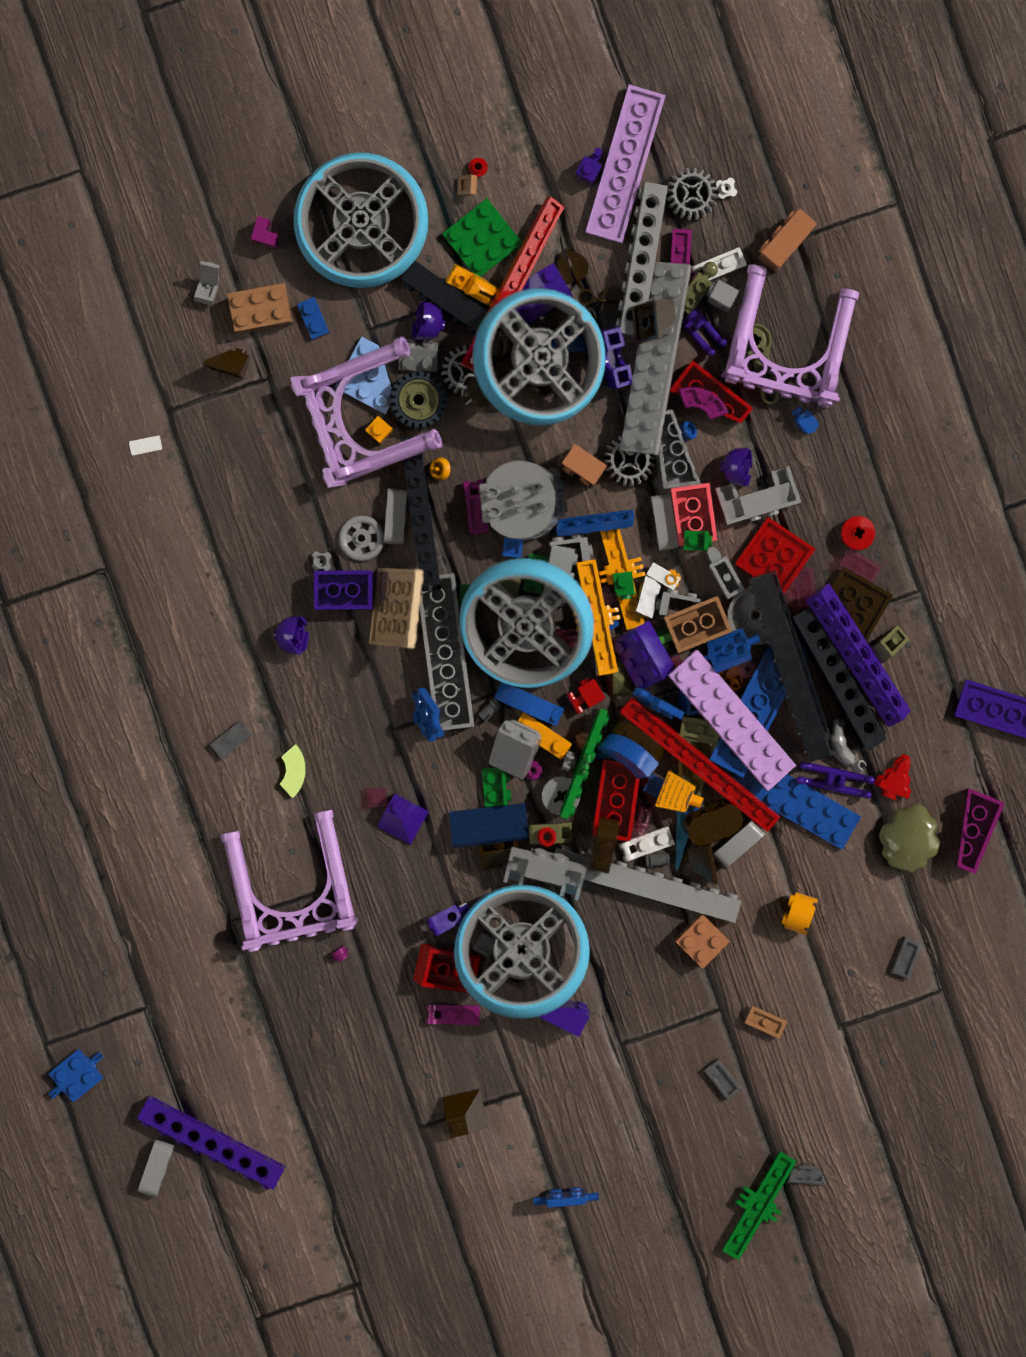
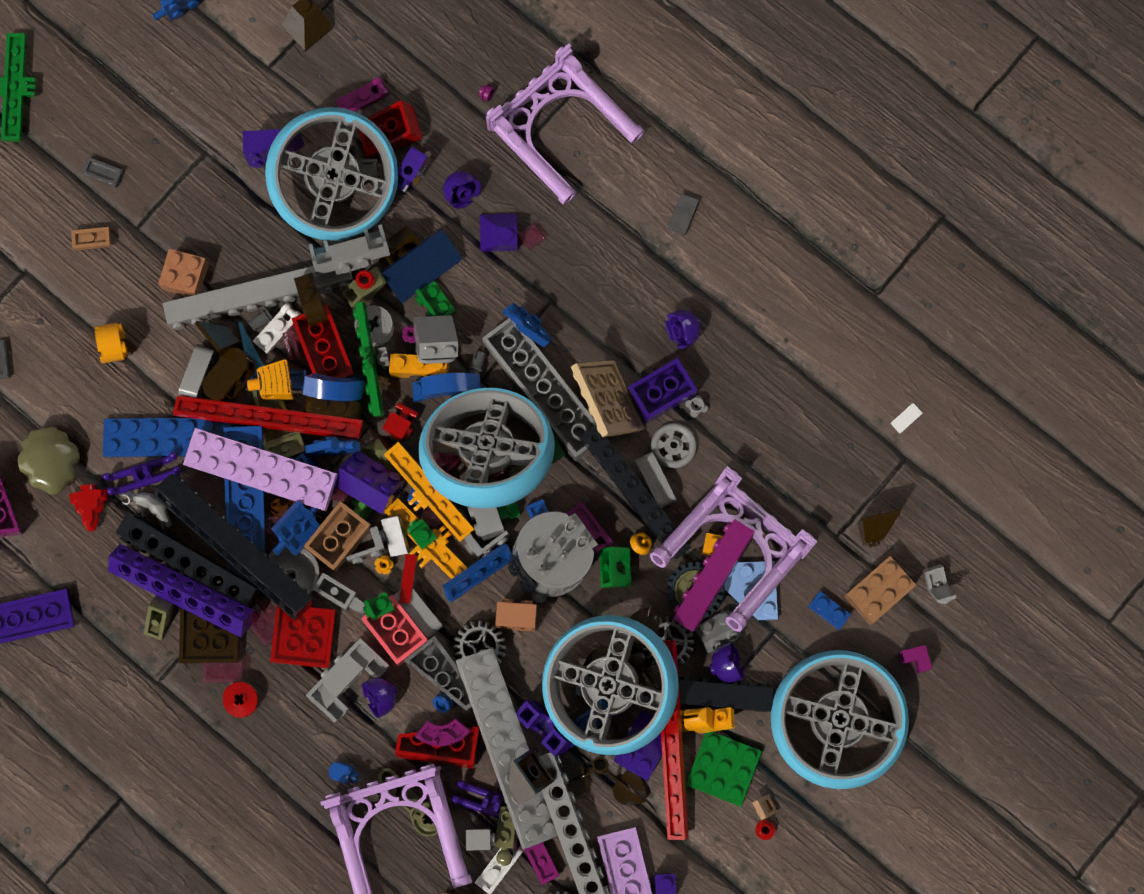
camera: 155 degrees right, 10 degrees down
yellowish green tile [280,744,306,798] -> none
white sticker [647,563,680,590] -> none
none -> red sticker [399,554,417,603]
none -> dark purple cylinder [443,171,481,209]
none -> green brick [599,547,632,589]
none -> magenta brick [672,519,755,633]

